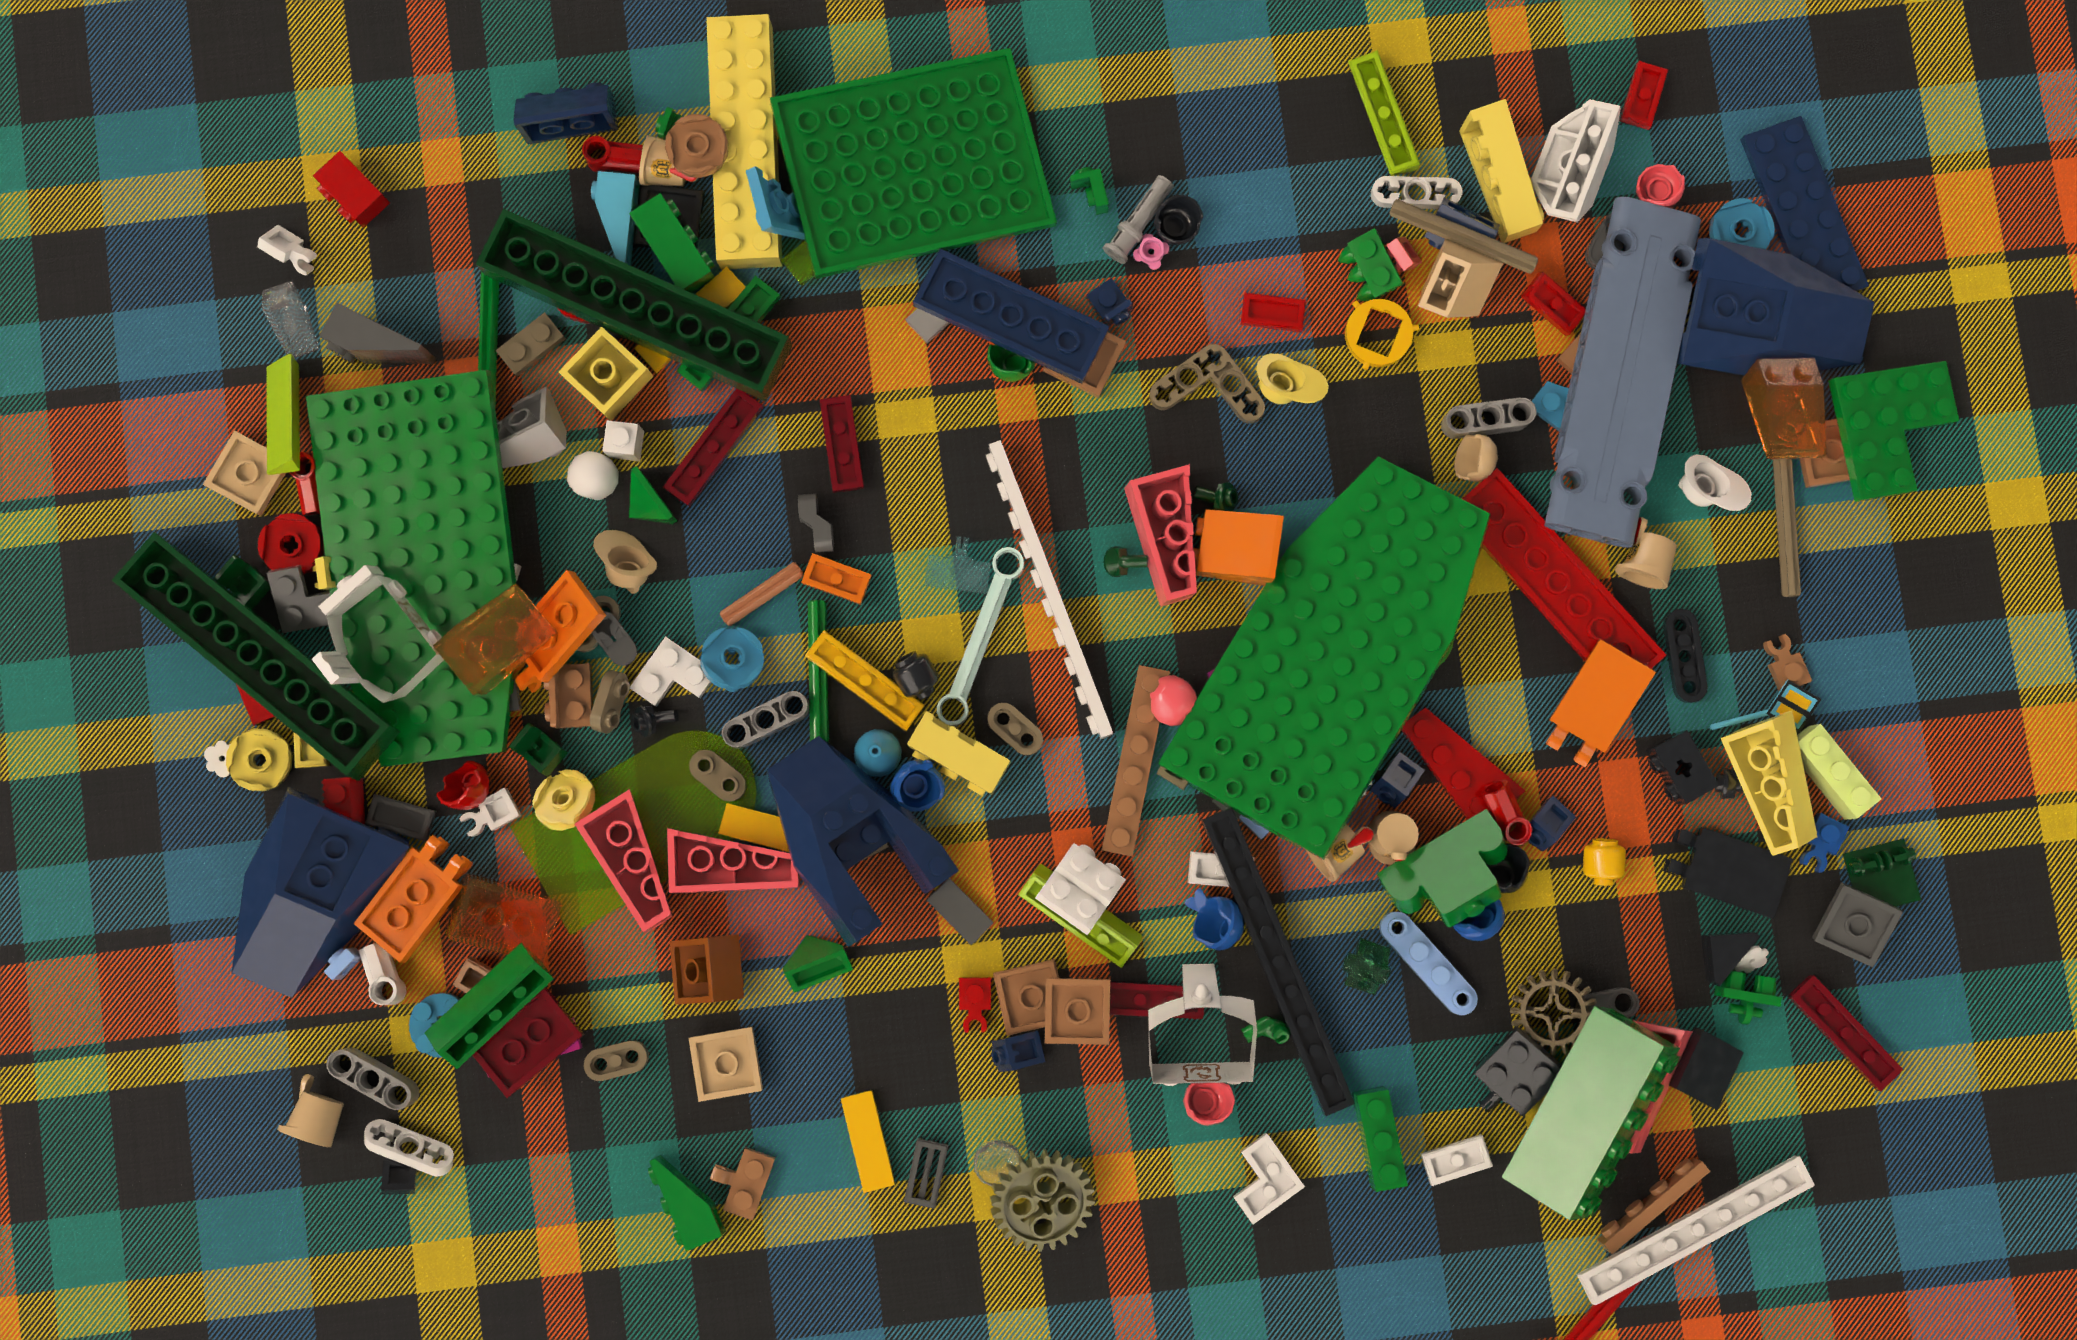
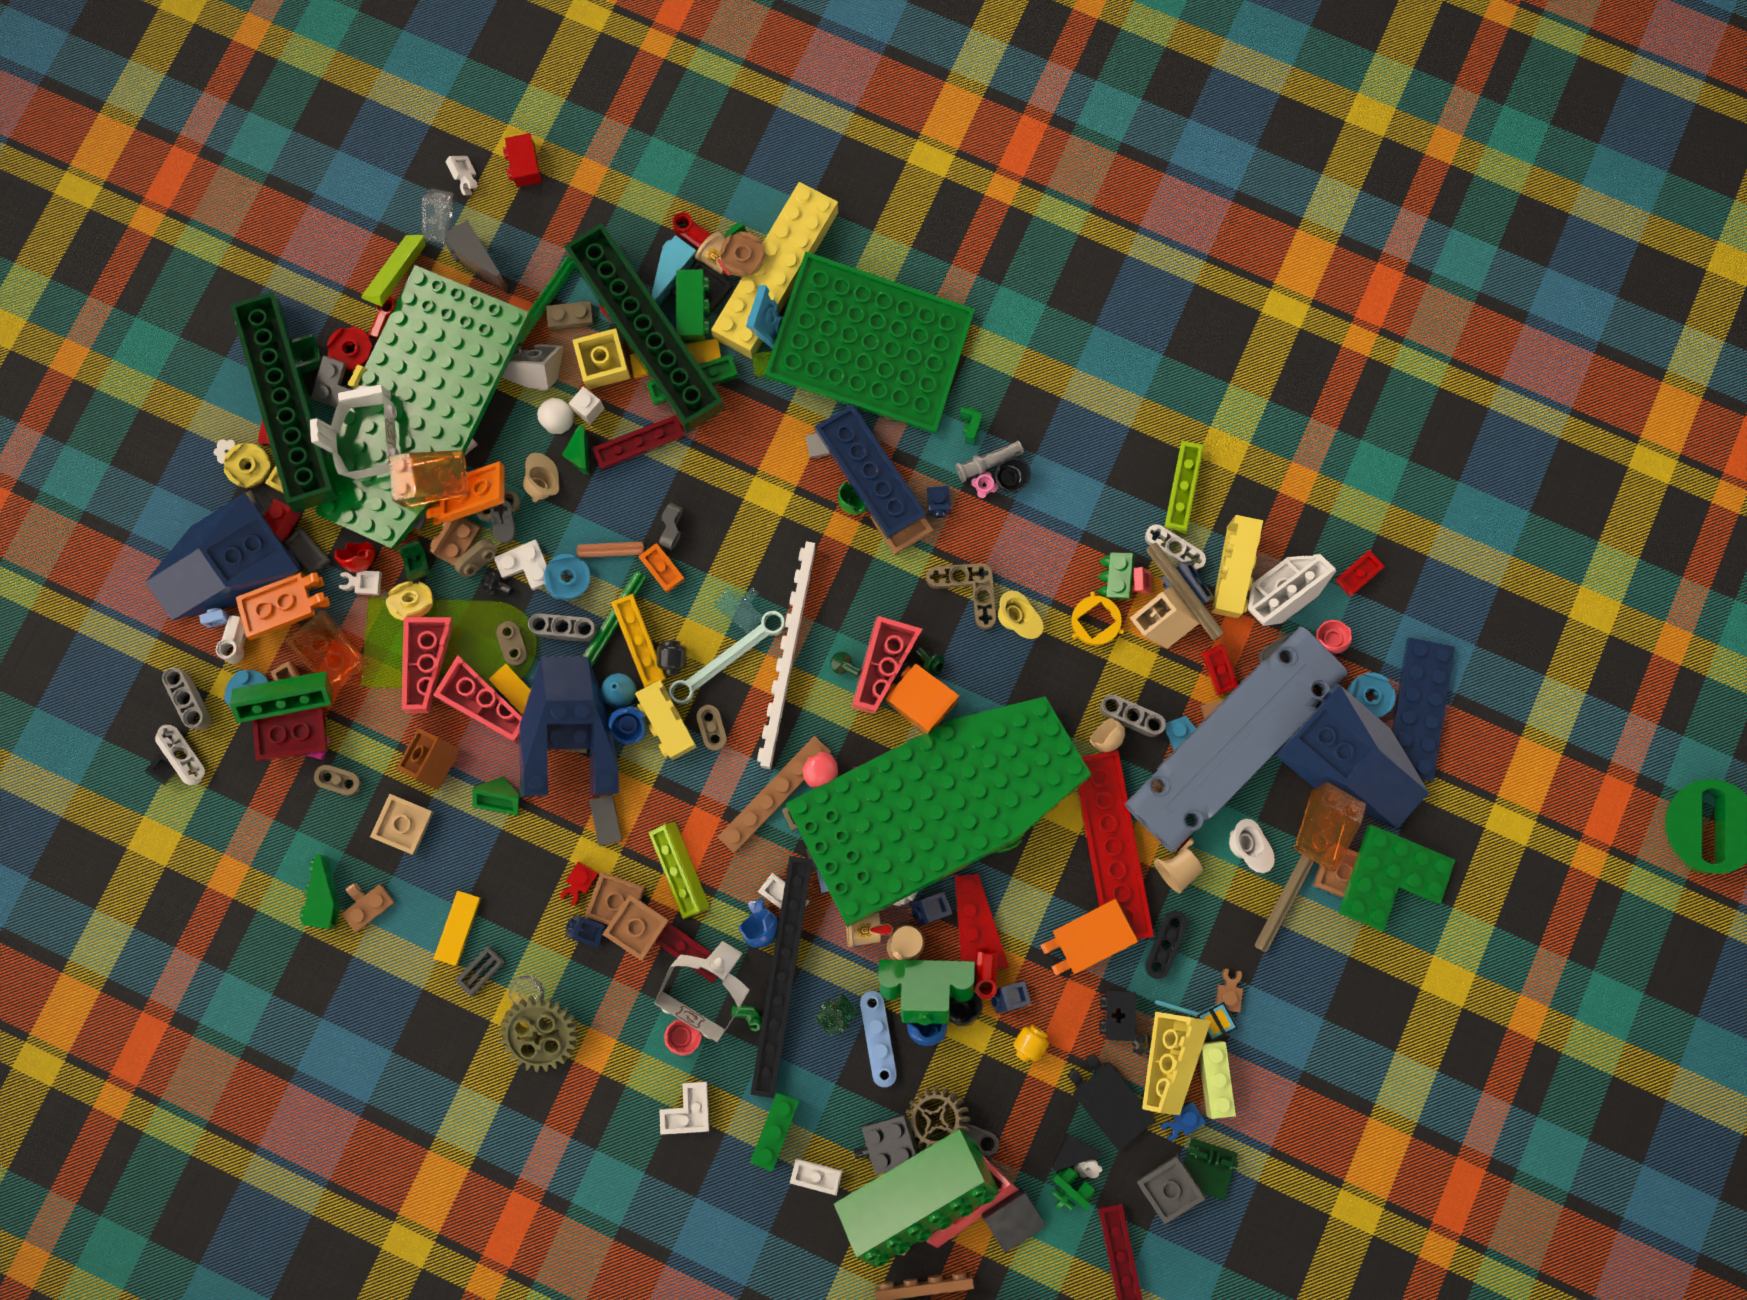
camera: 35 degrees right, 5 degrees down
tan plate [203,430,286,516] -> none
tan hat [277,1074,344,1147] -> none
dark blue slope [513,83,619,145] -> none
dark red plate [819,395,864,493] -> none
white plate [1035,843,1126,935] -> none
red tile [1240,292,1306,332] -> none

